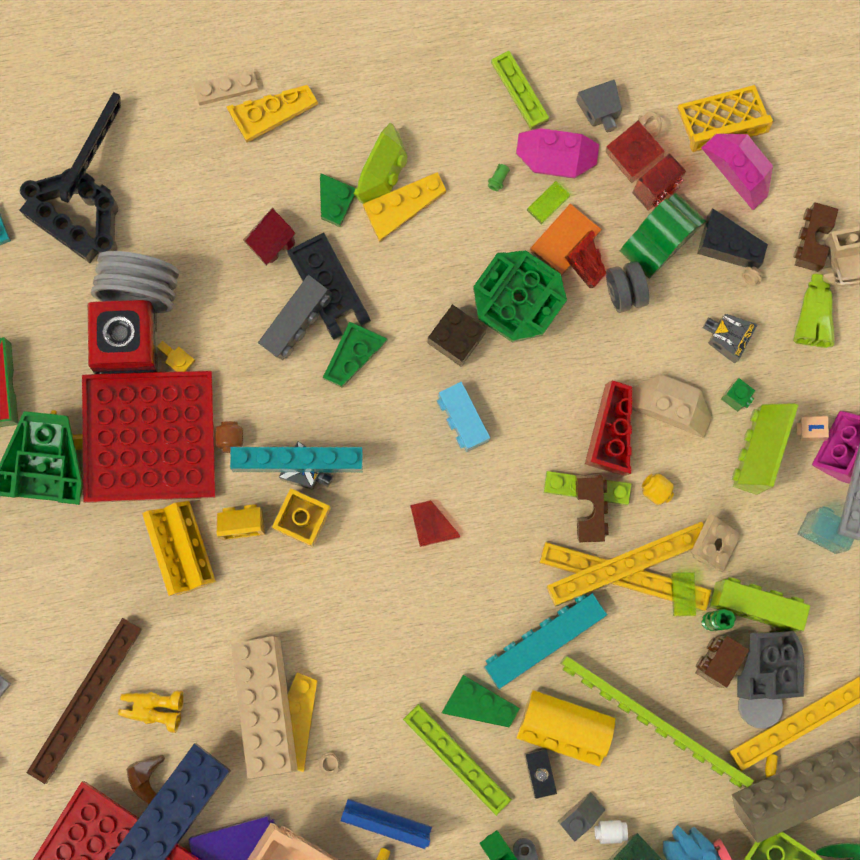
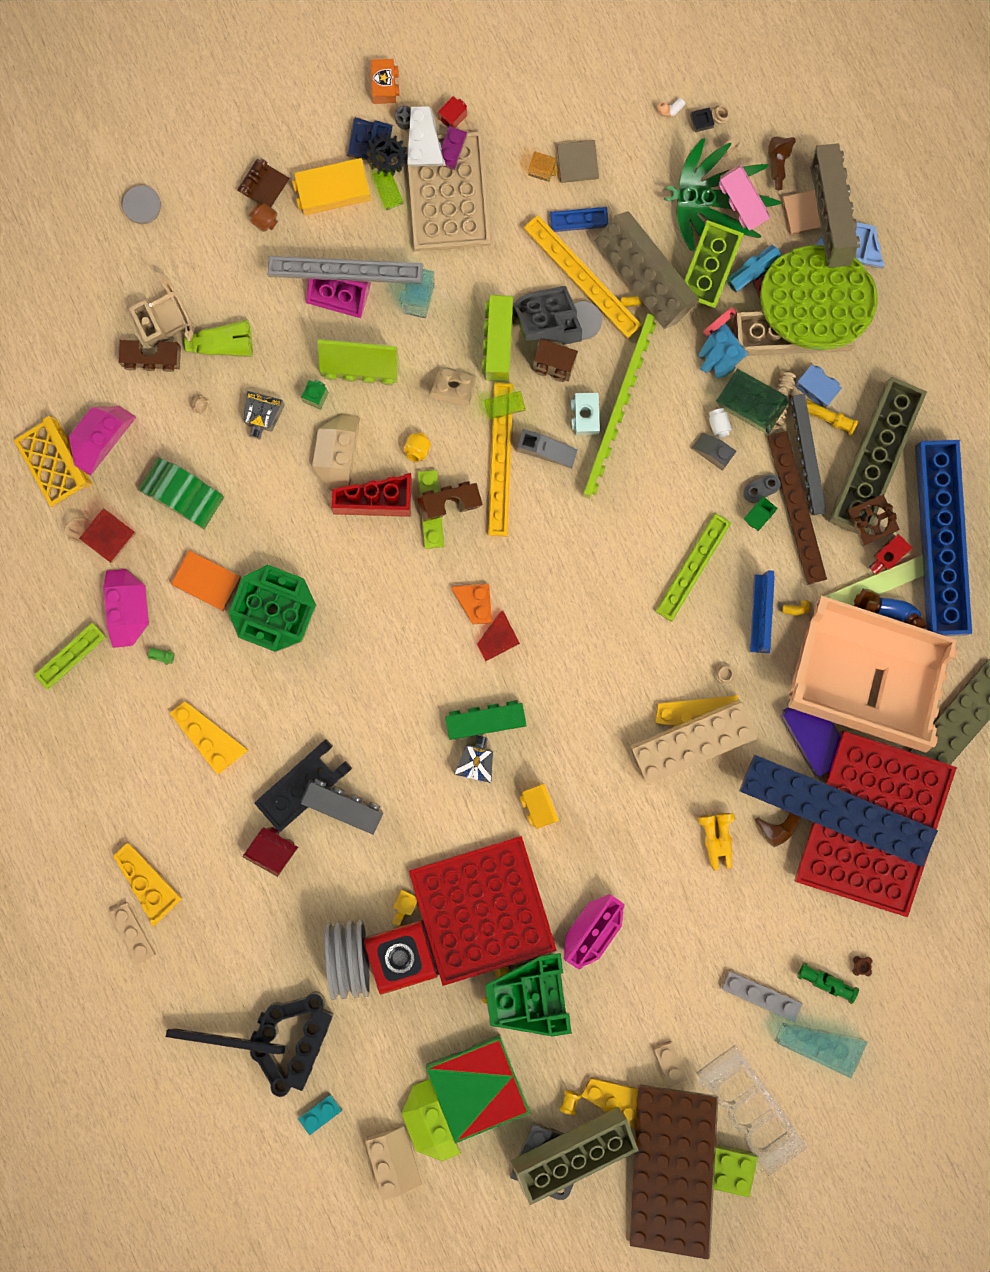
camera: 100 degrees left, 5 degrees up
reddish brown plate [26,618,142,784] -> none
yellow brick [142,501,216,596] -> none
dark orange head [215,421,243,453] -> none
teal brick [230,447,363,473] -> none
yellow brick [272,488,331,547] -> none
green wing [320,173,356,227] -> none
green wing [323,322,388,388] -> none
lime wedge [354,123,408,204] -> none
dark brown brick [427,304,487,367] -> none
medium azure brick [436,382,490,452] -> none
green wing [441,675,520,728] -> none
teal brick [484,593,607,689] -> none
yellow brick [516,690,616,767] -> none
black piece [524,748,557,799] -> none
clear neon green tile [527,181,570,224] -> none
yellow plate [546,521,704,607] -> none
clear red wing [564,230,606,288] -> none
dark grey torso [576,79,622,133] -> none
dark grey wheel [606,261,649,313] -> none
clear red brick [632,153,686,211] -> none
black wedge [697,208,768,269] -> none
green piece [701,609,736,631] -> none
light nougat brick [796,416,829,441] -> none
none -> green brick [445,700,527,740]
none -> orange wing [452,584,492,625]
none -> slope [517,429,578,468]
none -> dark pink wedge [564,894,625,970]
none -> light aqua brick [571,393,600,435]

